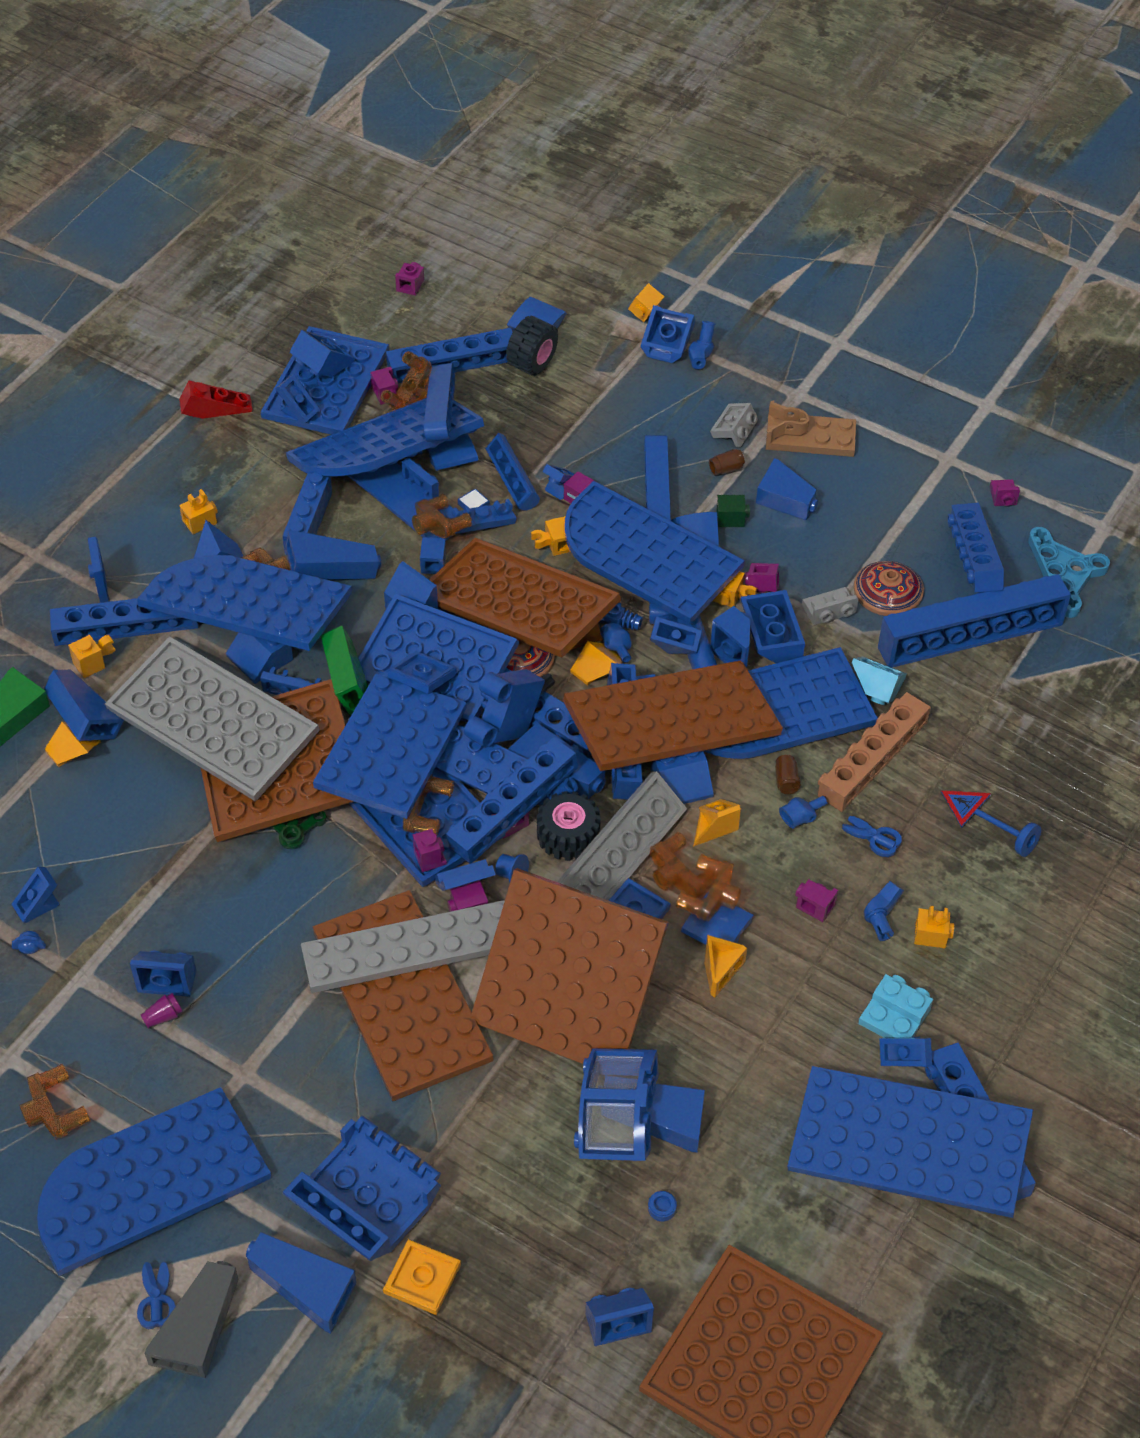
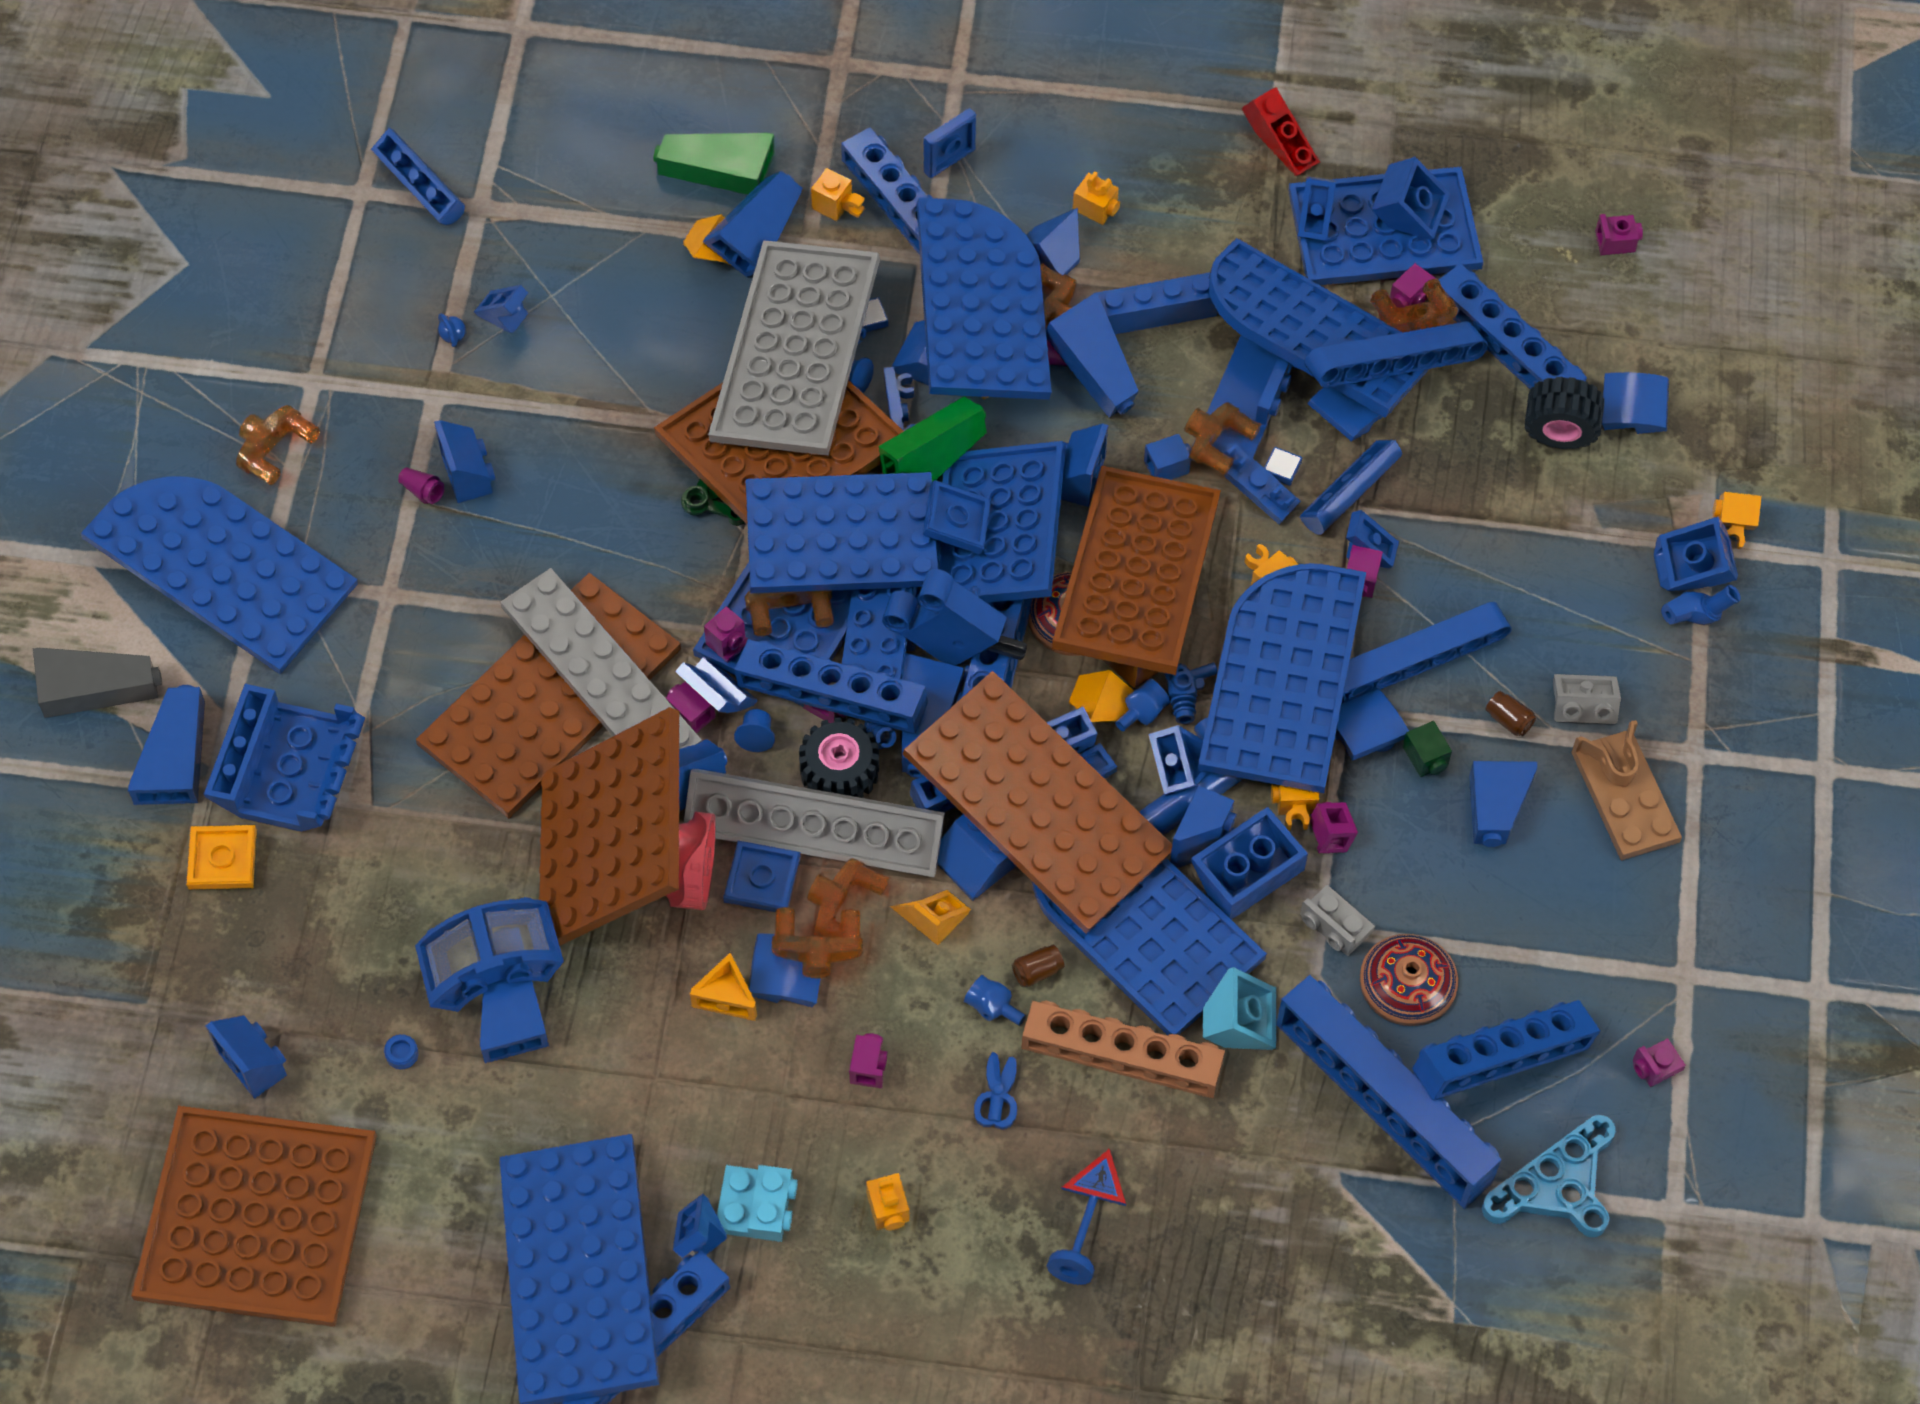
camera: 65 degrees right, 10 degrees up
blue piece [137,1262,175,1330] -> none
blue arm [864,881,905,941] -> none

